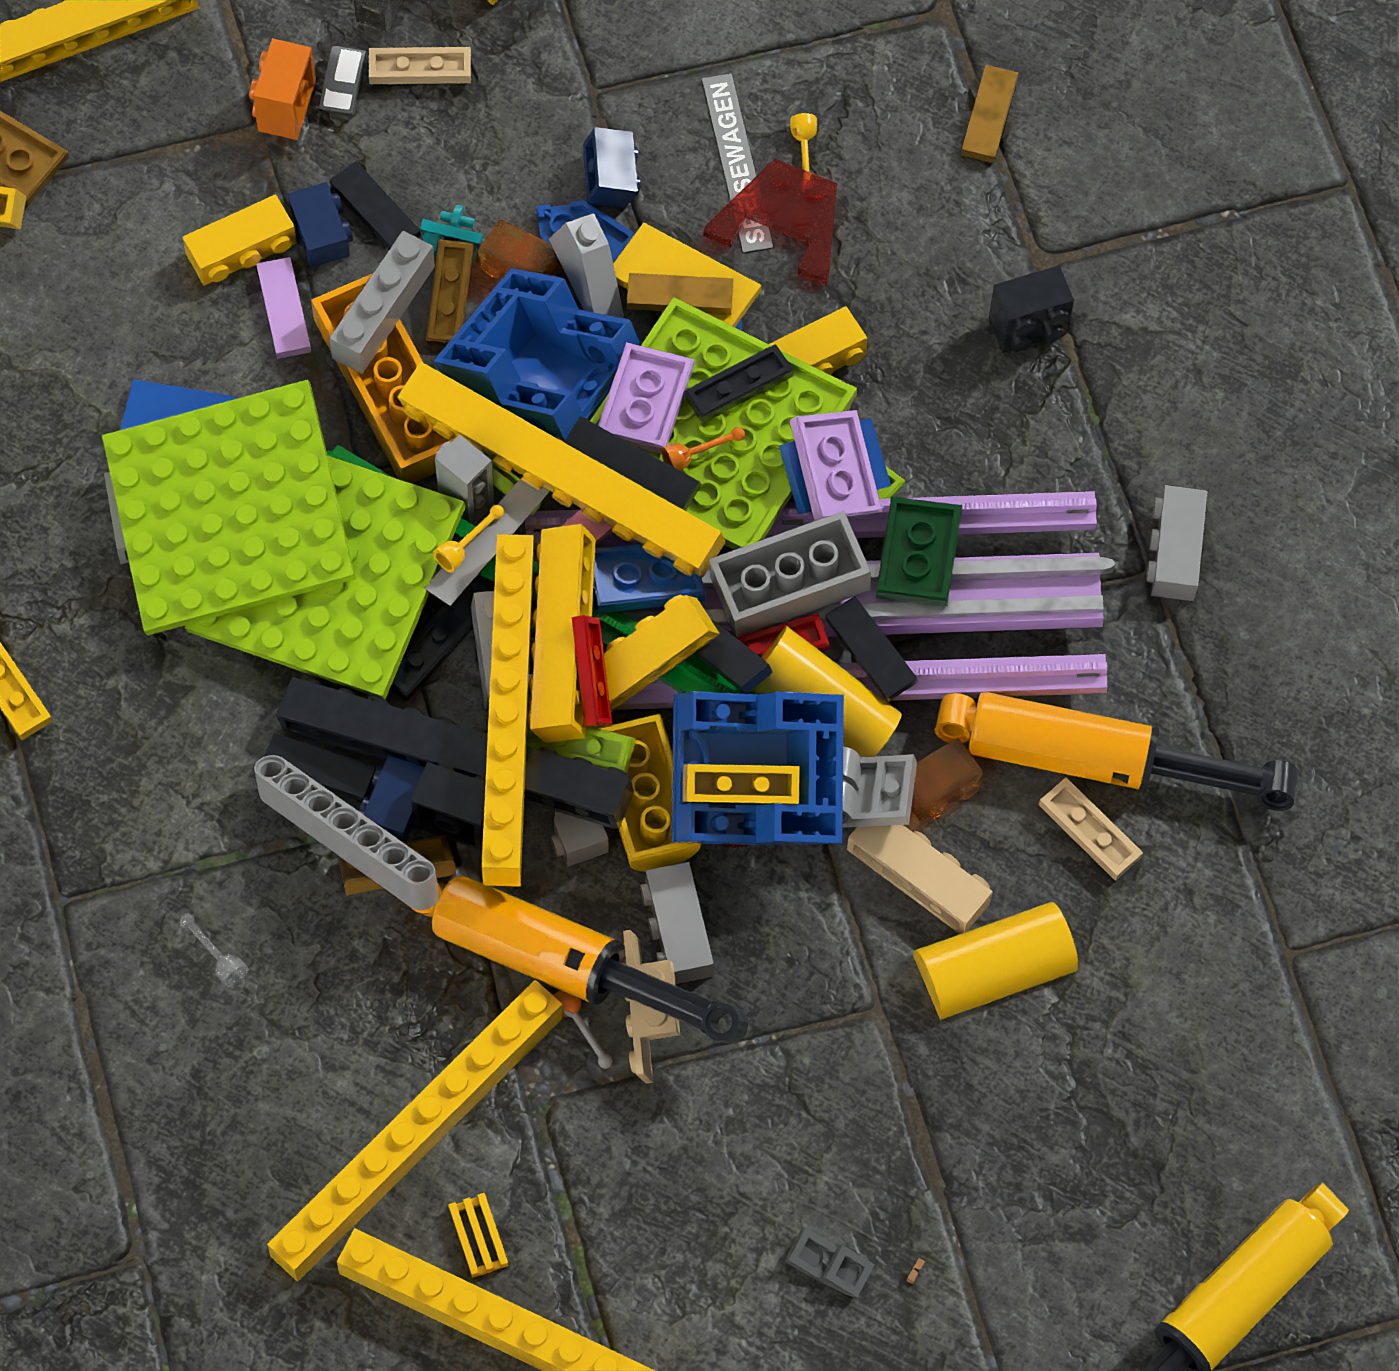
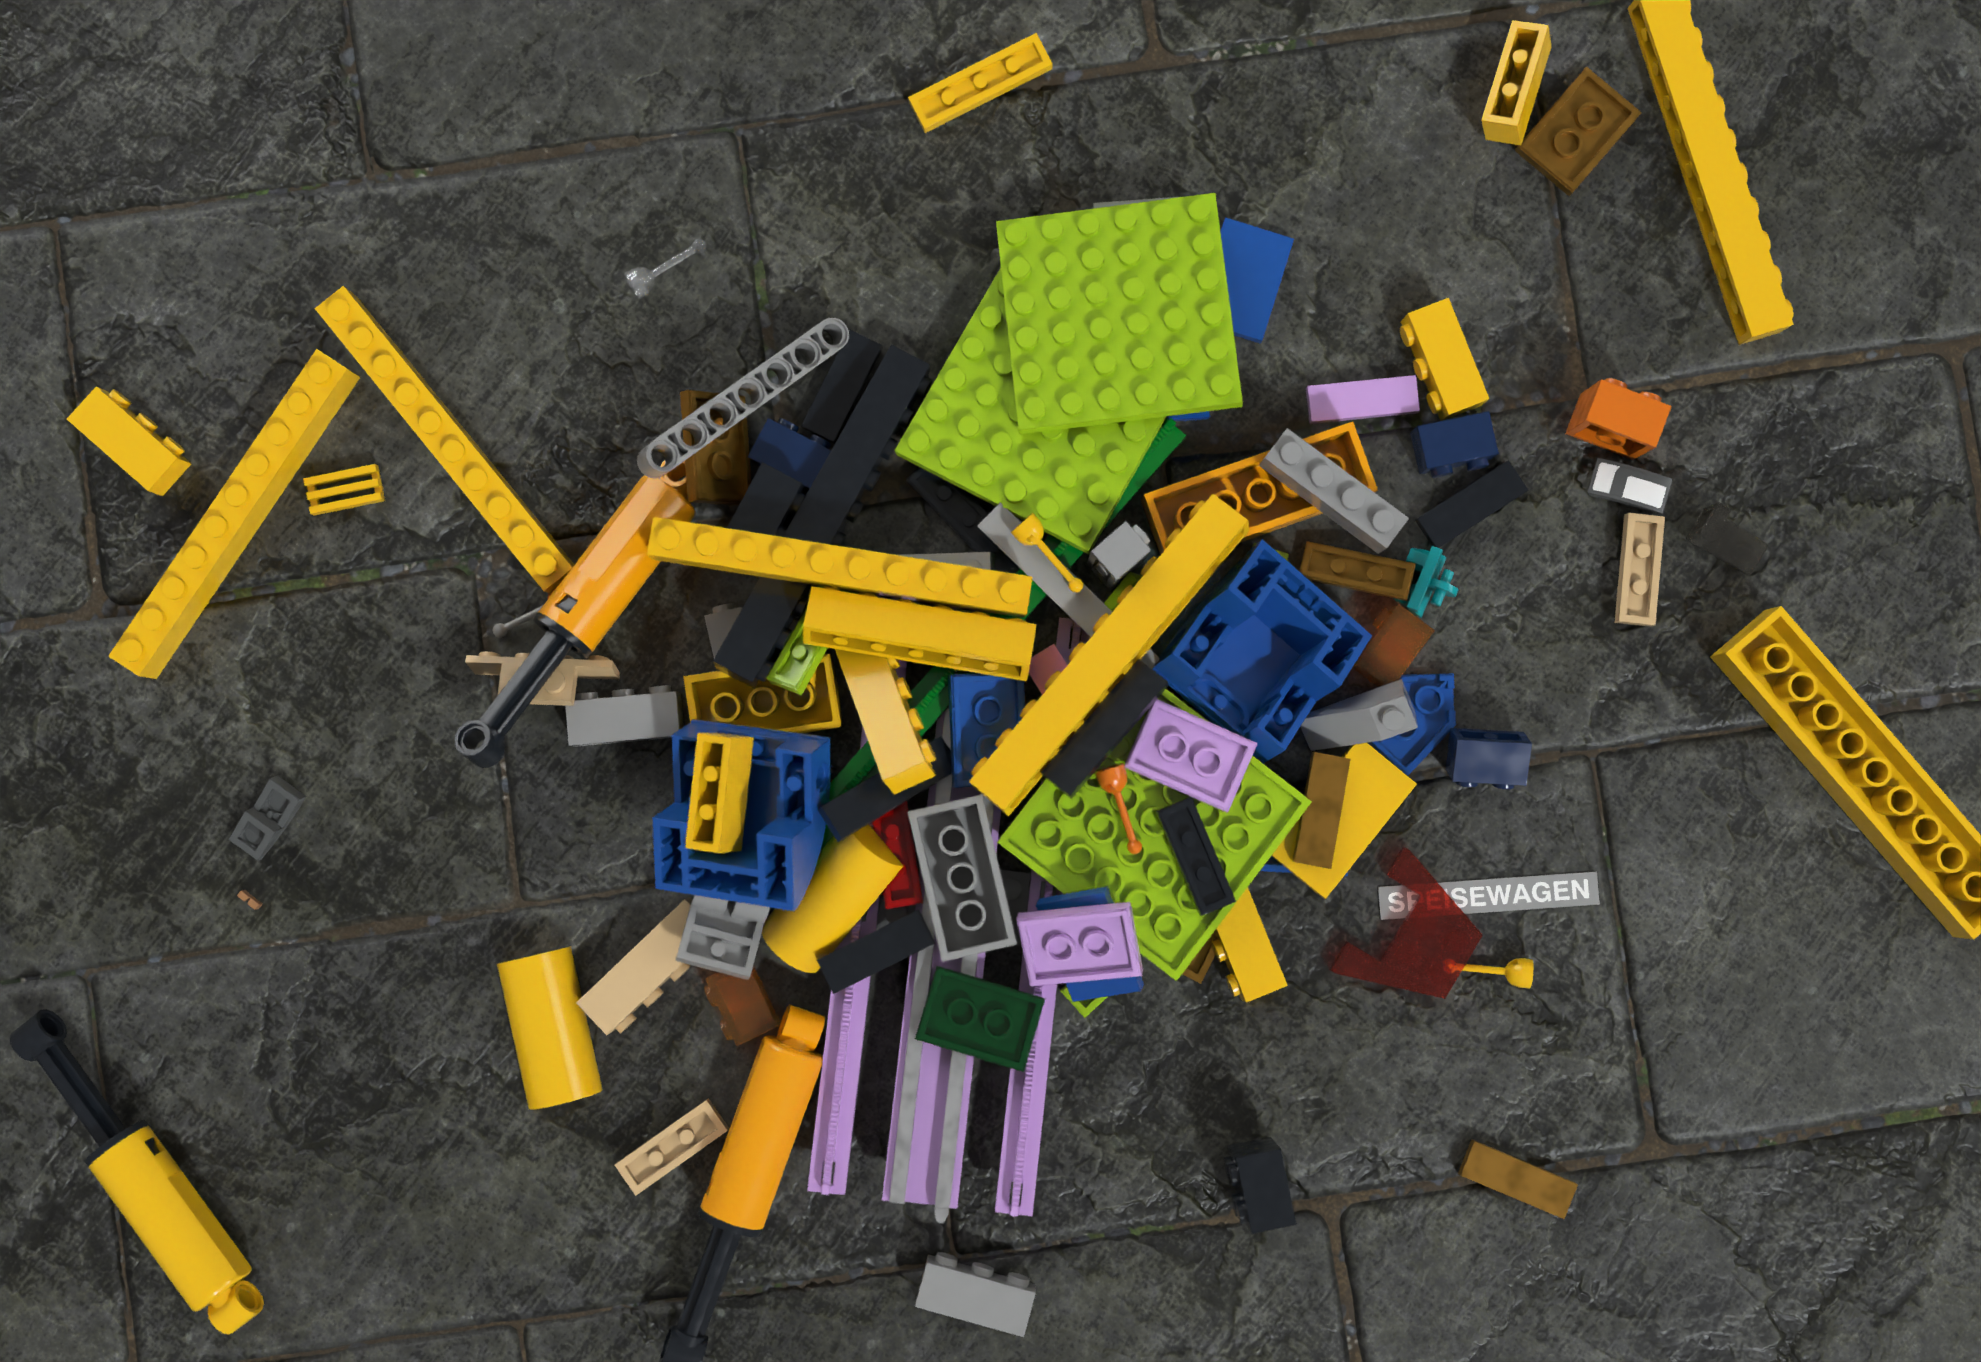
camera: 100 degrees right, 20 degrees up
red tile [571,615,612,729] -> none

